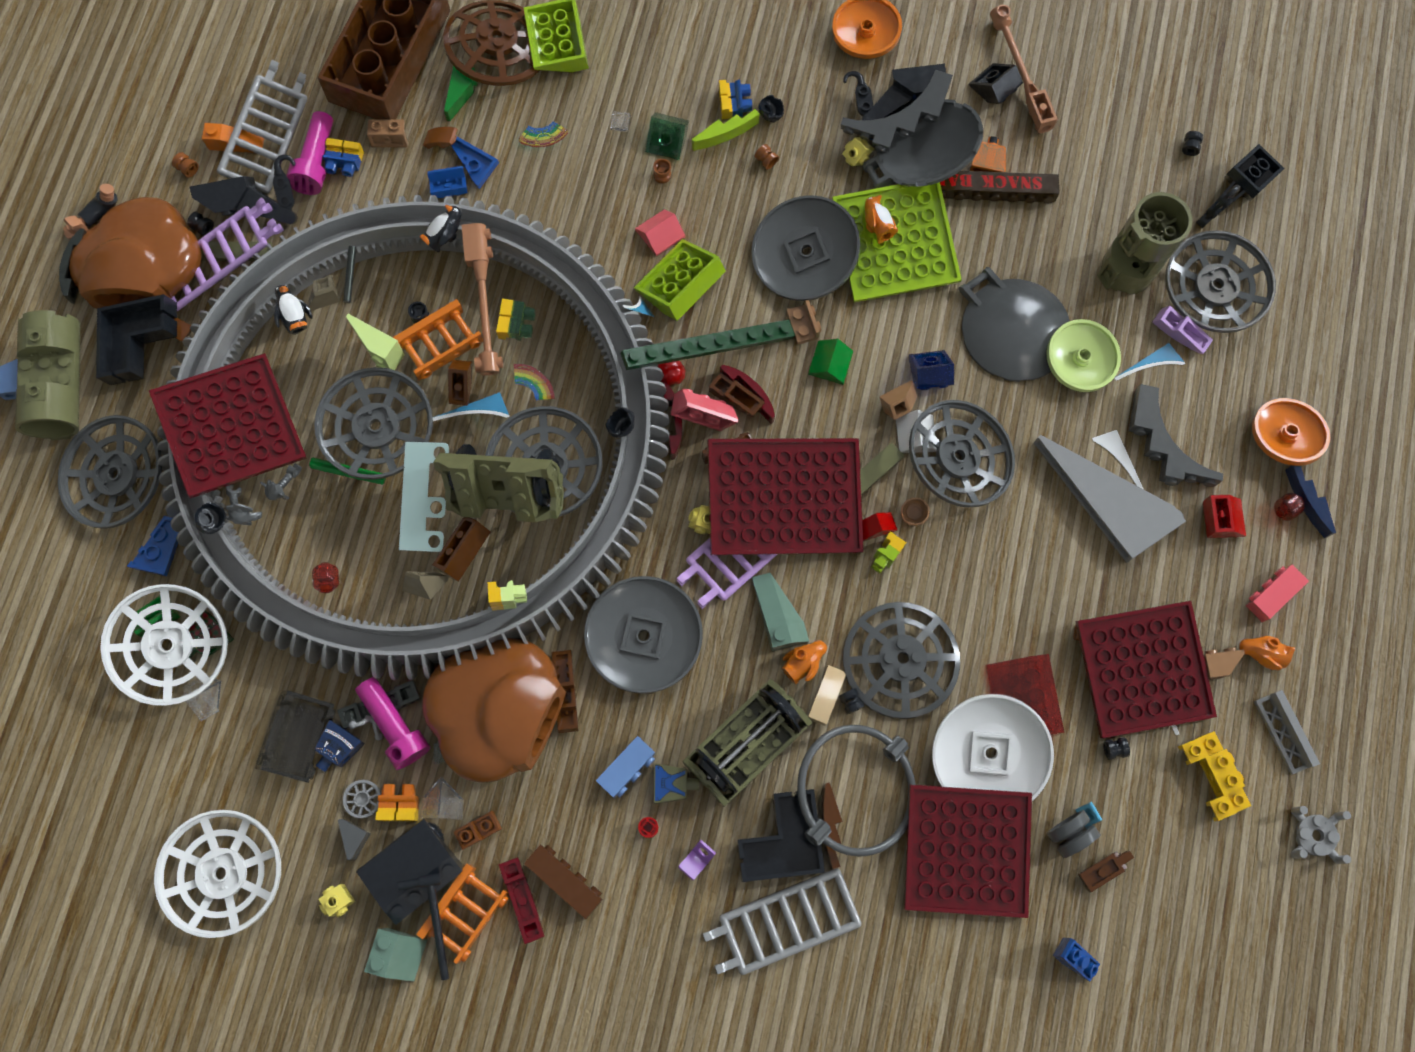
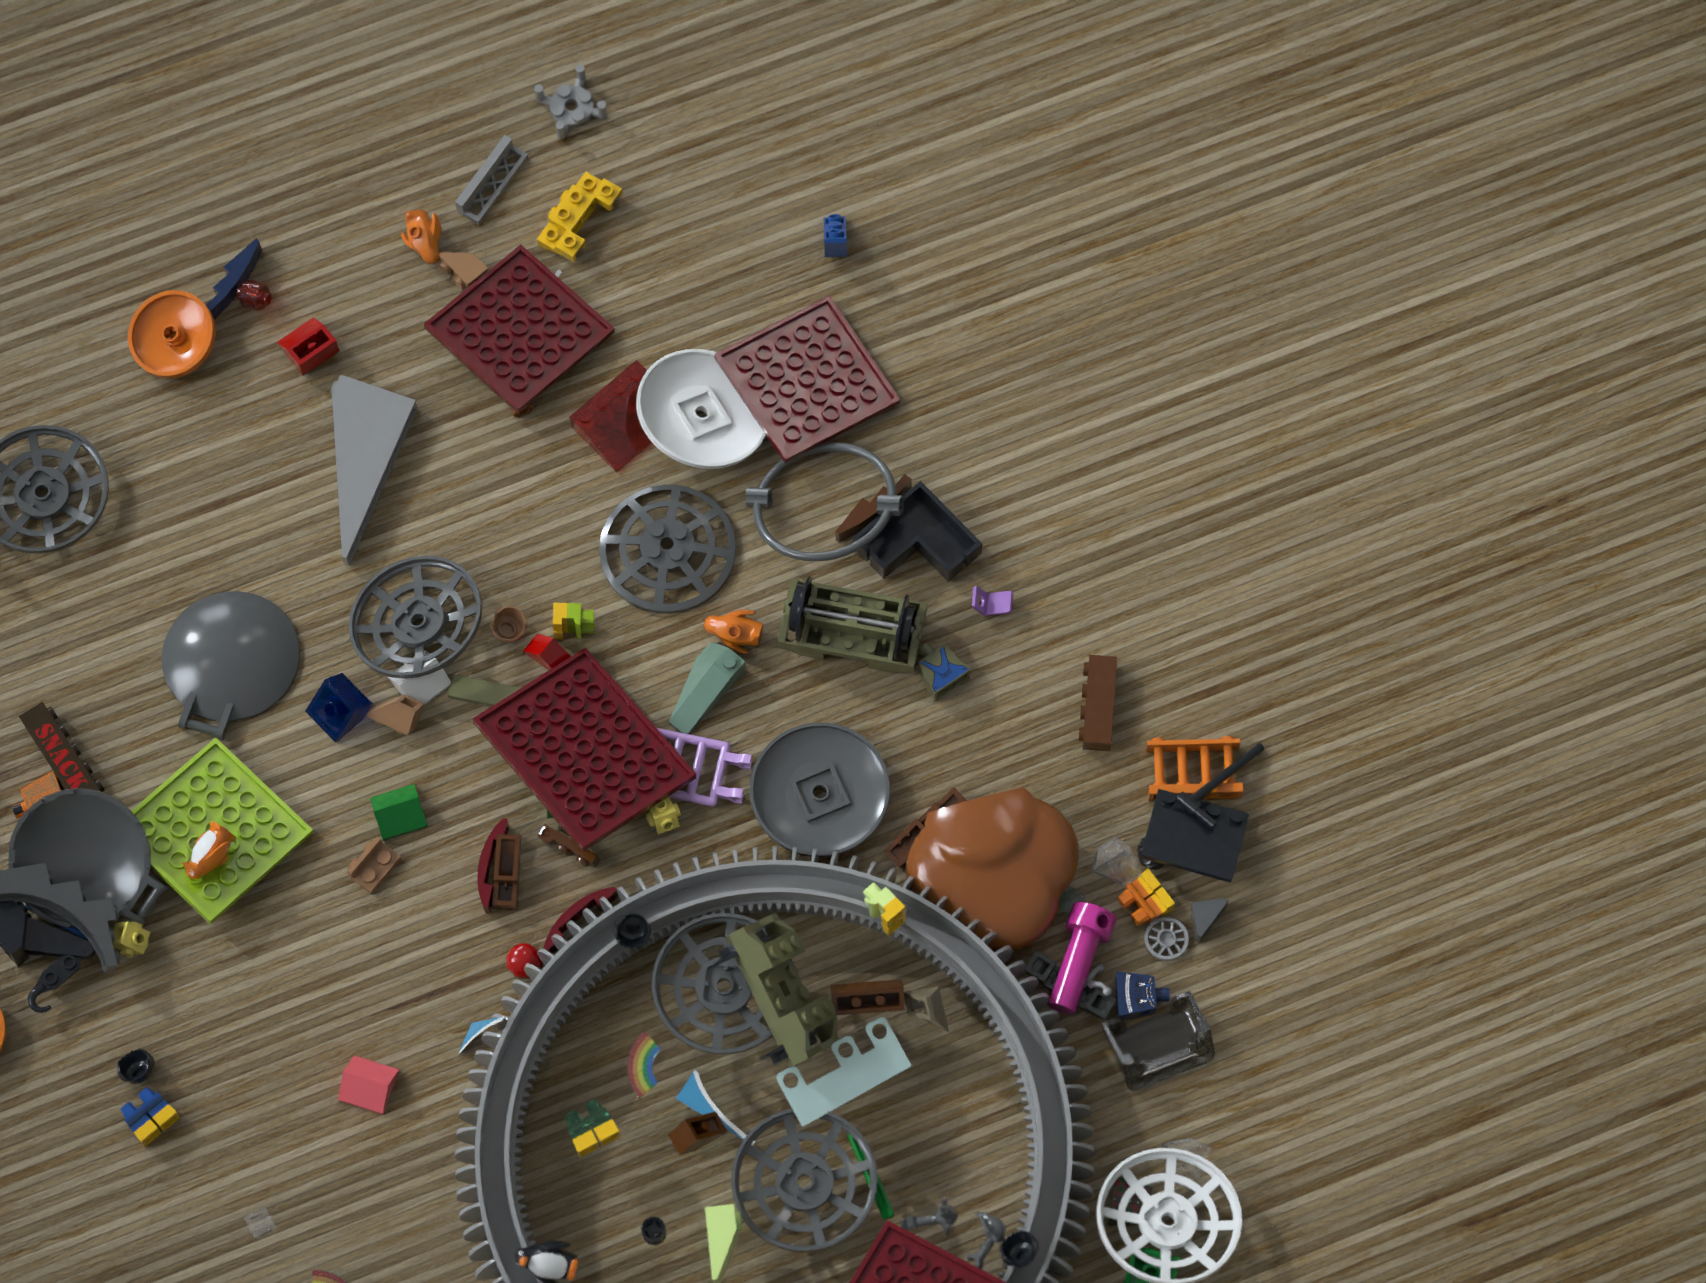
camera: 120 degrees left, 5 degrees down
white dish [154,810,281,938] -> none
clear red head [312,562,339,593] -> none
light yellow brick [319,884,356,918] -> none
sand green slope [364,928,428,981] -> none
orange fence [393,299,483,381] -> none
dark orange slope [454,811,502,850] -> none
nougat bar [461,223,503,376] -> none
dark red slope [499,857,545,945] -> none
medium blue brick [596,736,655,799] -> none
dark green plate [620,320,795,371] -> none
lime slope [634,239,726,321] -> none
red wheel [638,817,659,839] -> none
clear green slope [645,112,689,160] -> none
dark orange wheel [653,158,671,183] -> none
coral slope [671,389,738,431] -> none
lime slope [692,109,760,151] -> none
light grey bar [703,868,861,975] -> none
dark grey dish [752,195,860,301] -> none
dark orange wheel [754,144,779,170] -> none
tan slope [808,665,846,726] -> none
black wheel [838,688,865,715] -> none
yellowish green dish [1047,319,1121,392] -> none
dark grey wheel [1047,810,1101,859] -> none
medium azure slope [1075,802,1102,827] -> none
reddish brown hinge [1078,851,1134,892] -> none
white sticker [1092,430,1144,490] -> none
olive cylinder [1097,192,1192,294] -> none
black wheel [1103,737,1130,760] -> none
dark azure sticker [1115,343,1185,381] -> none
dark grey arch [1129,384,1223,487] -> none
lavender slope [1153,306,1213,354] -> none
coral brick [1246,565,1309,623] -> none

